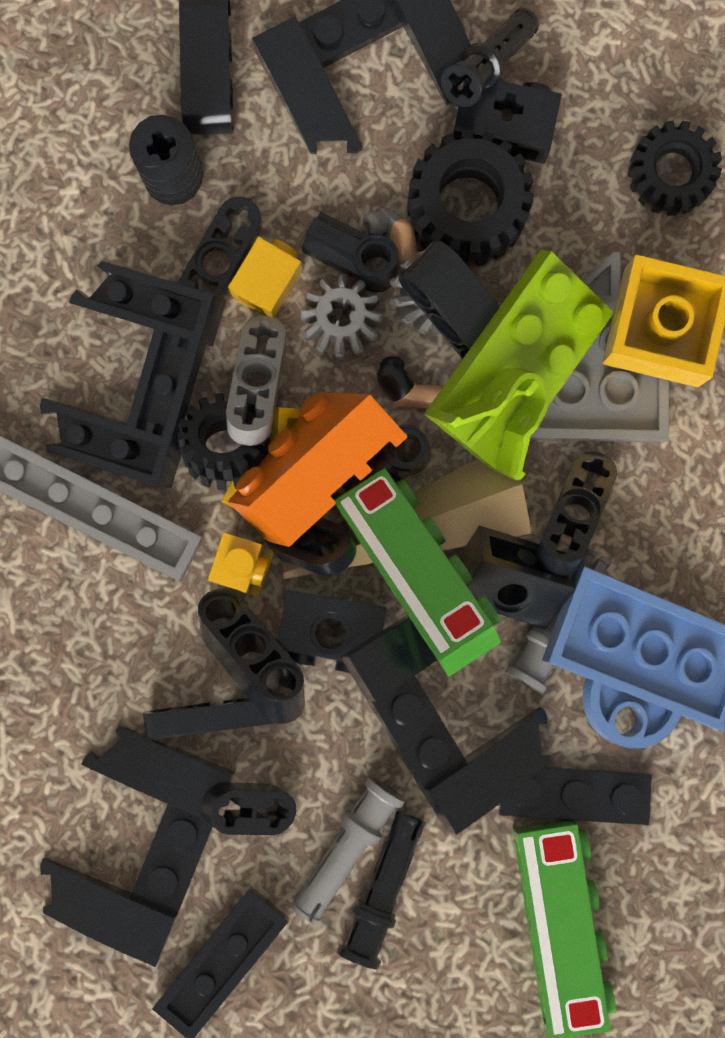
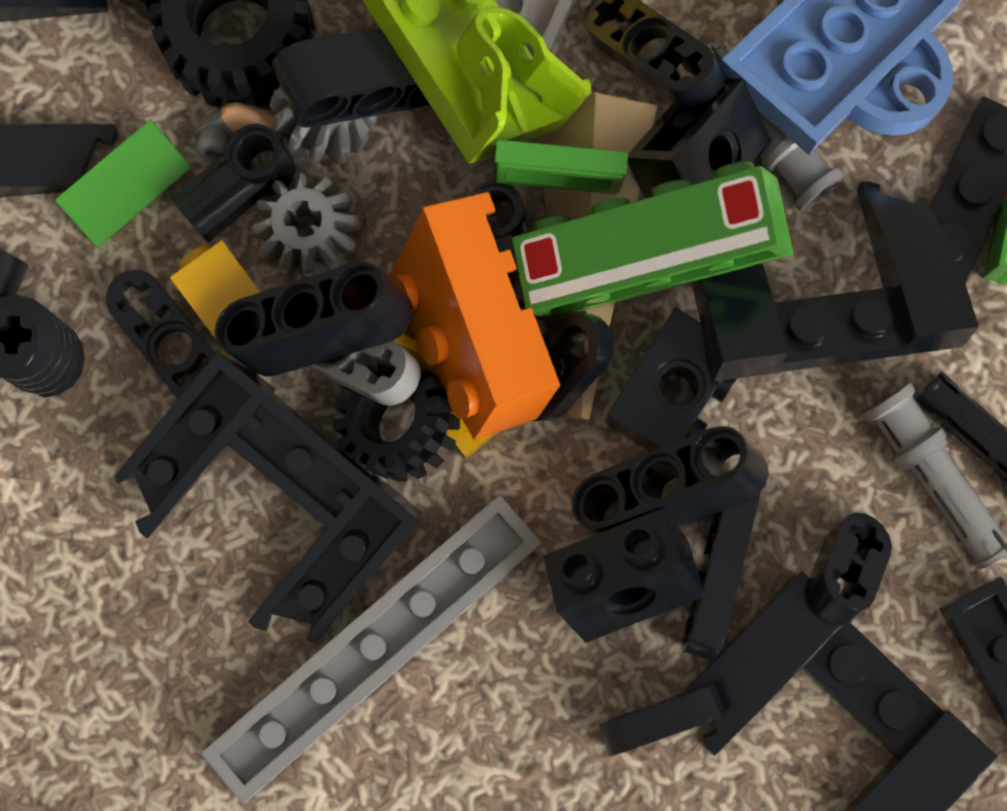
camera: 65 degrees left, 5 degrees down
yellow brick [207,532,274,597] -> none
black arm [376,356,441,409] -> none
none -> bright green tile [55,119,192,248]
none -> black beam [214,262,413,377]
none -> bright green tile [493,140,628,194]
none -> black brick [543,507,706,643]
none -> black beam [598,683,726,756]

